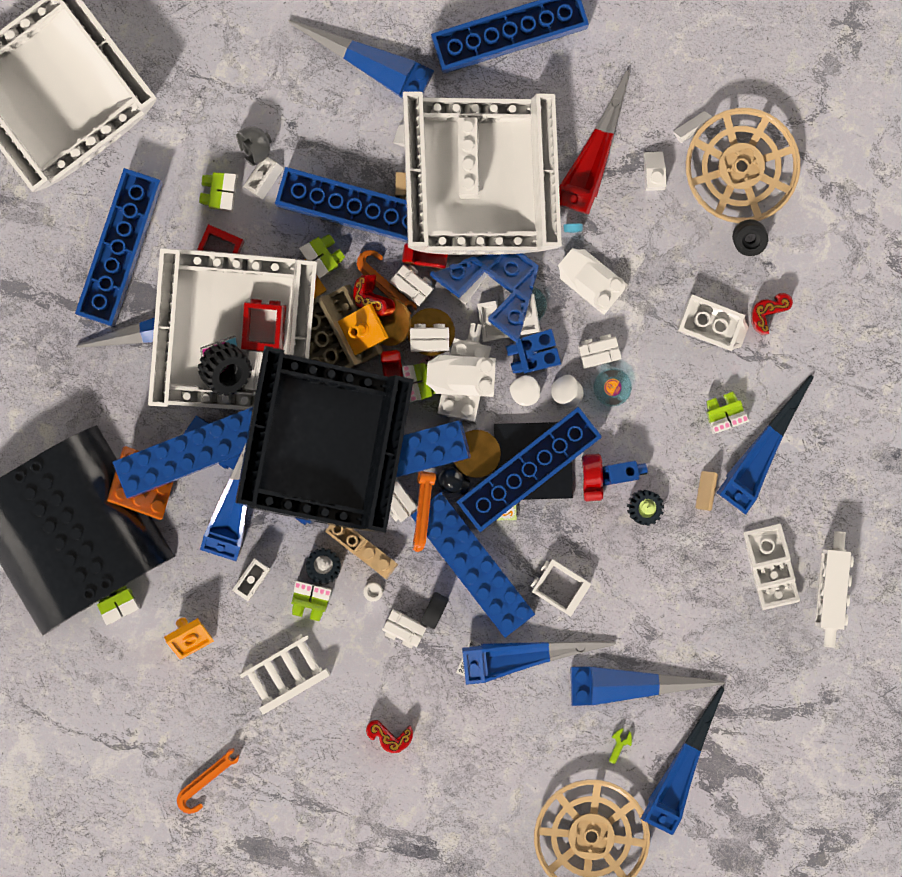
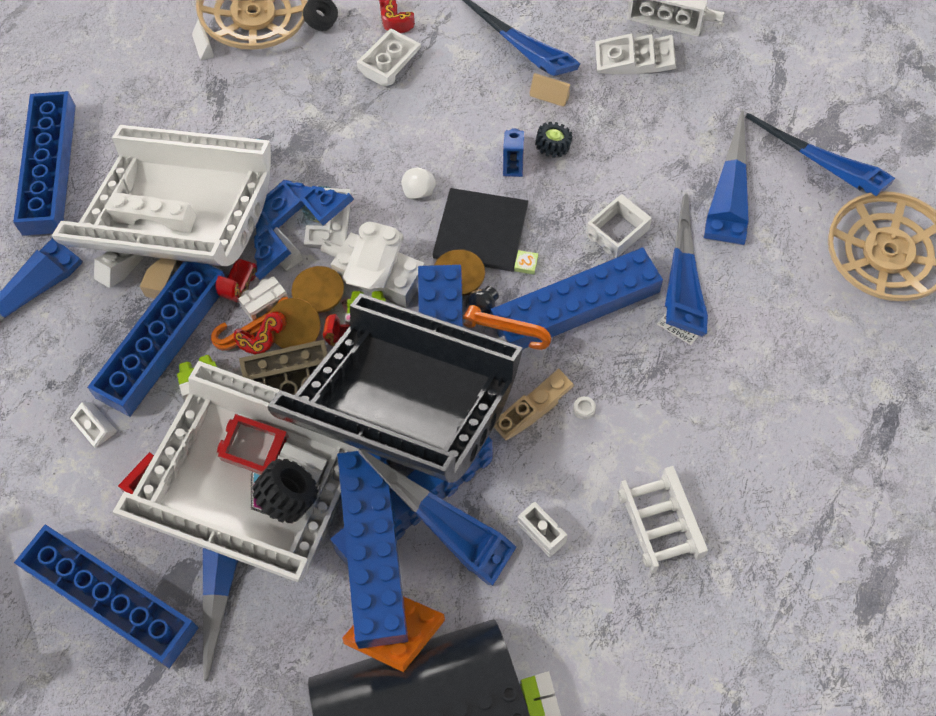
camera: 70 degrees left, 25 degrees down
light orange tile [164,618,214,660] -> none
orange piece [177,748,240,814] -> none
hips [199,172,238,213] -> none
dark grey cylinder [236,126,272,166] -> none
lime hips [291,581,332,621] -> none
black wheel [306,548,341,585] -> none
light orange tile [338,303,389,356] -> none
red animal [366,720,413,753] -> none
white brick [383,609,427,649] -> none
white brick [410,324,449,352] -> none
black tyre [420,592,449,629] -> none
blue brick [456,407,602,532] -> none
blue hips [506,329,561,374] -> none
white hair [510,375,541,406] -> none
white slope [558,248,629,315] -> none
red plate [559,70,630,214] -> none
white brick [578,334,621,369] -> none
red animal [581,454,603,502] -> none
clear light blue tile [593,368,632,407] -> none
lime bar [609,728,632,764] -> none
white slope [643,152,667,191] -> none
lime hips [706,392,749,434] -> none

